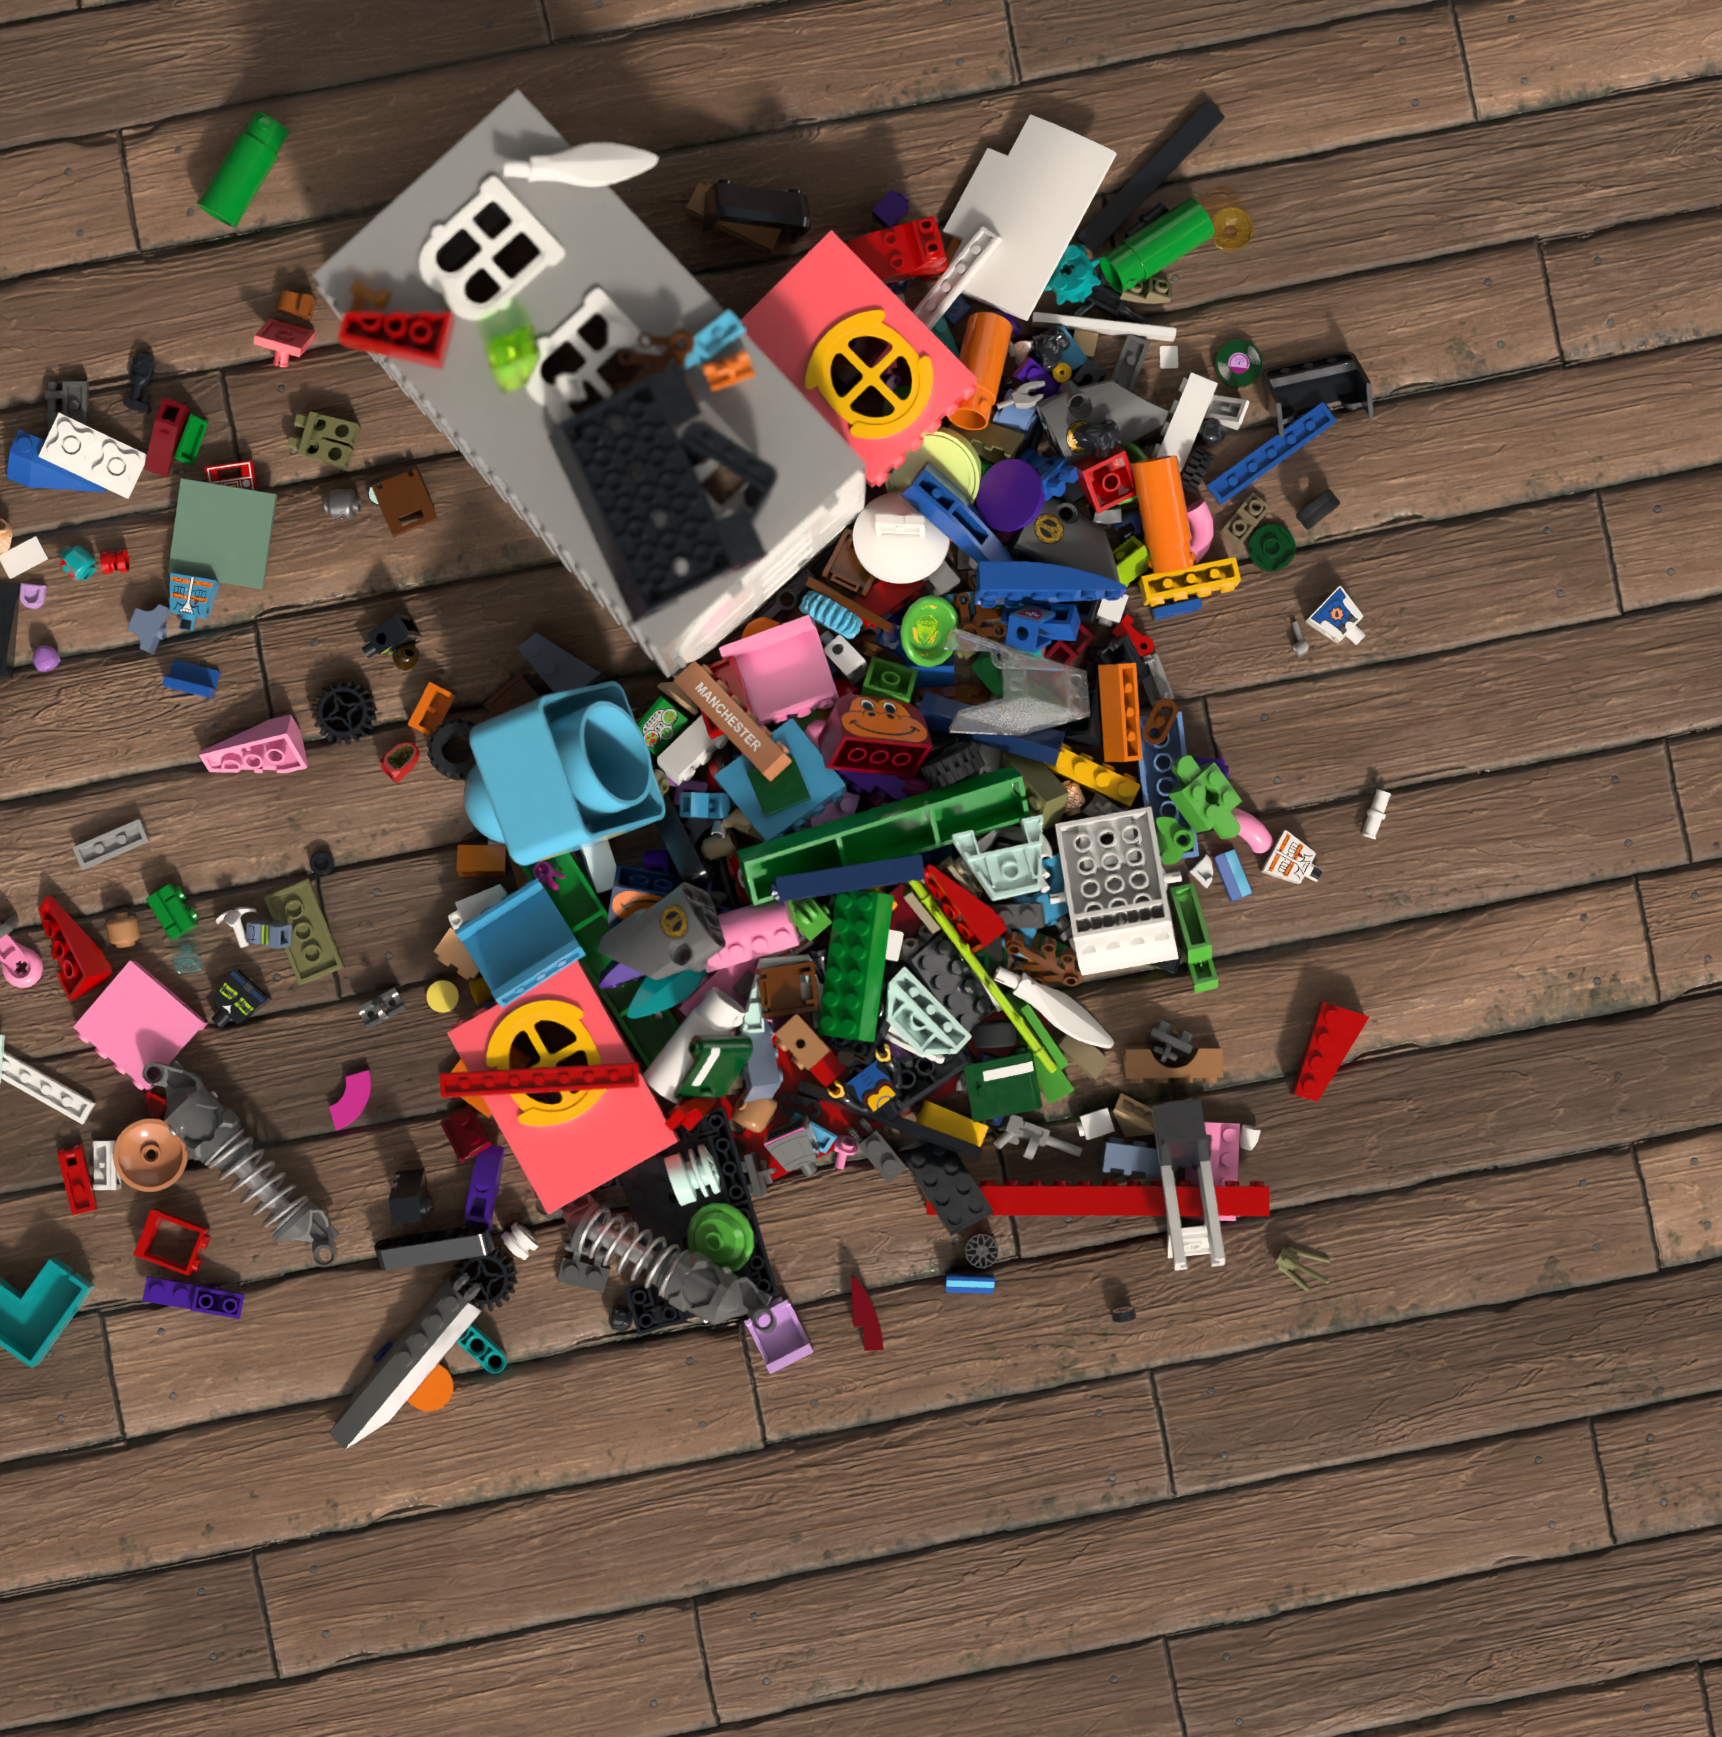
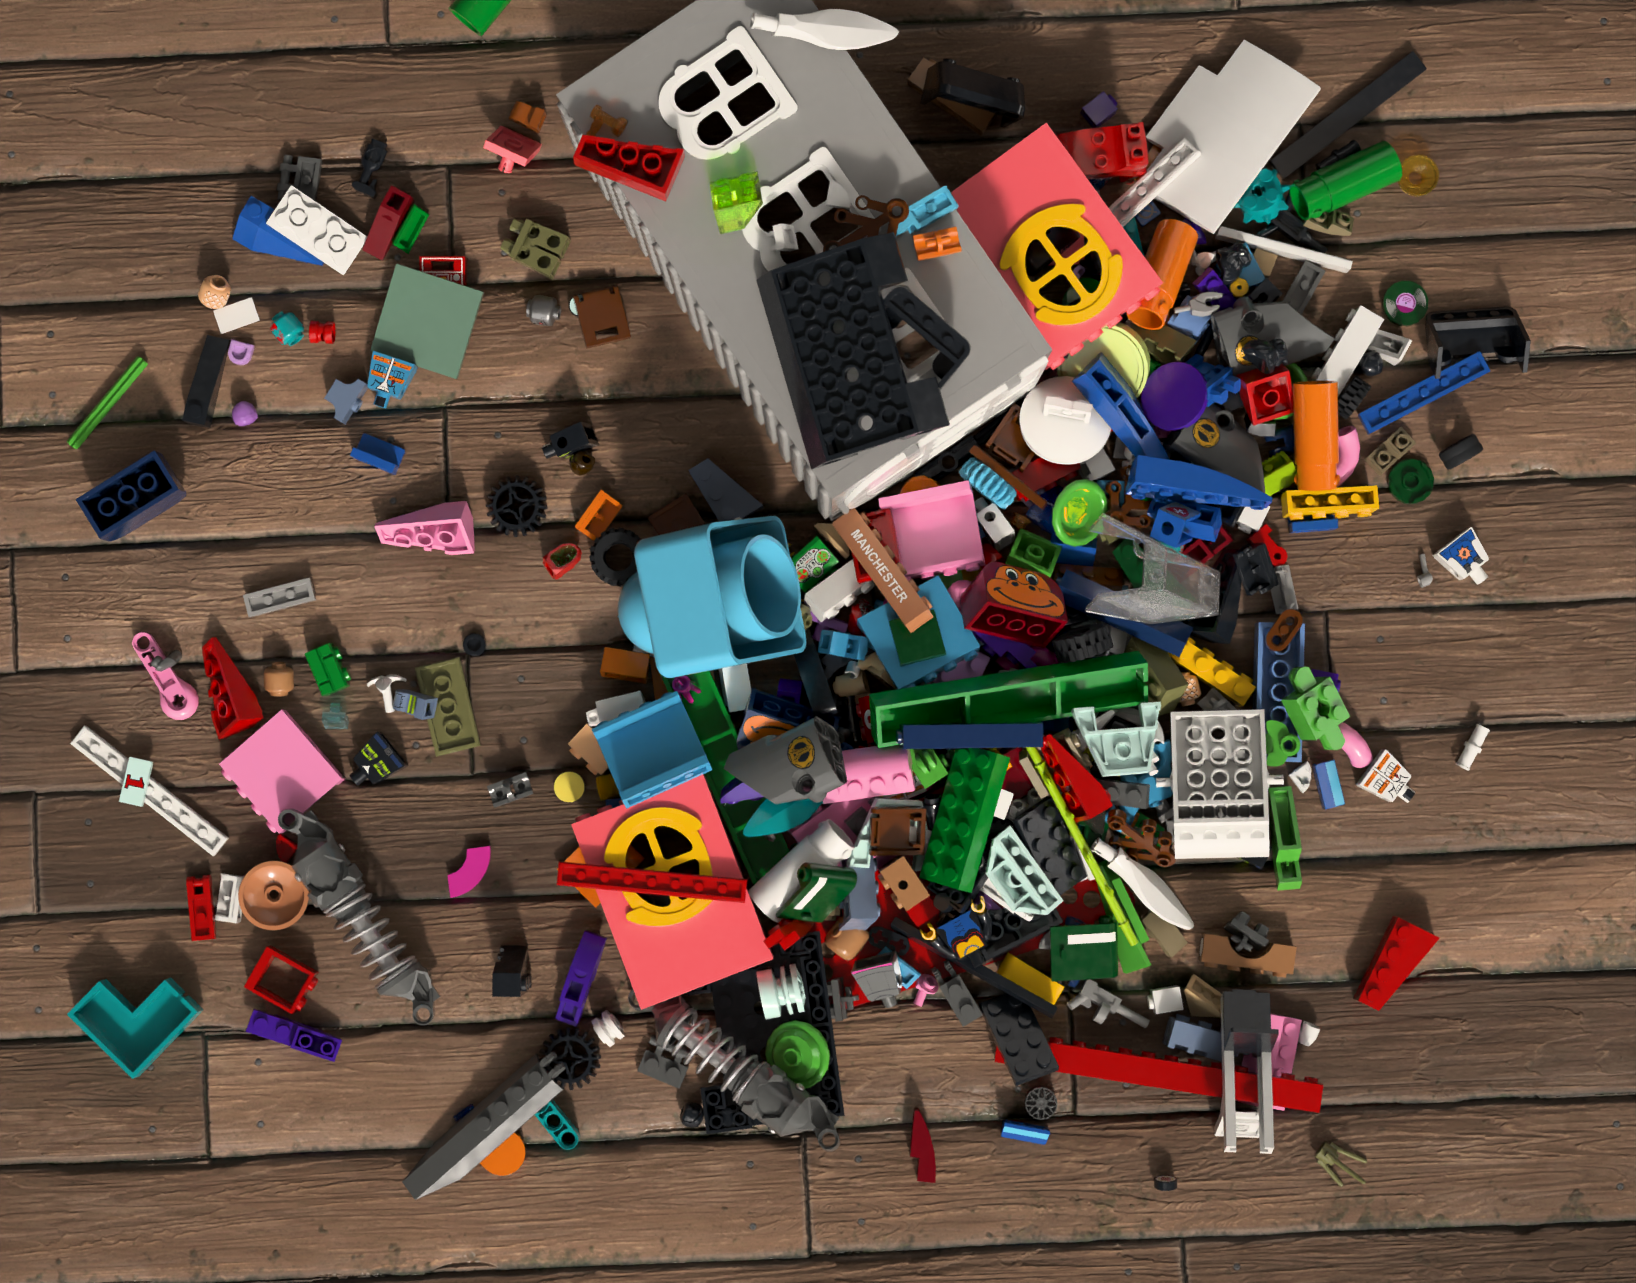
camera: 10 degrees right, 0 degrees up
black beam [374,1223,495,1271] -> none
dark red plate [440,1104,492,1163] -> none
lavender panel [744,1297,814,1374] -> none
black tyre [973,1020,1017,1048] -> none
orange brick [1098,663,1142,762] -> none
white sticker [1160,346,1178,369] -> none

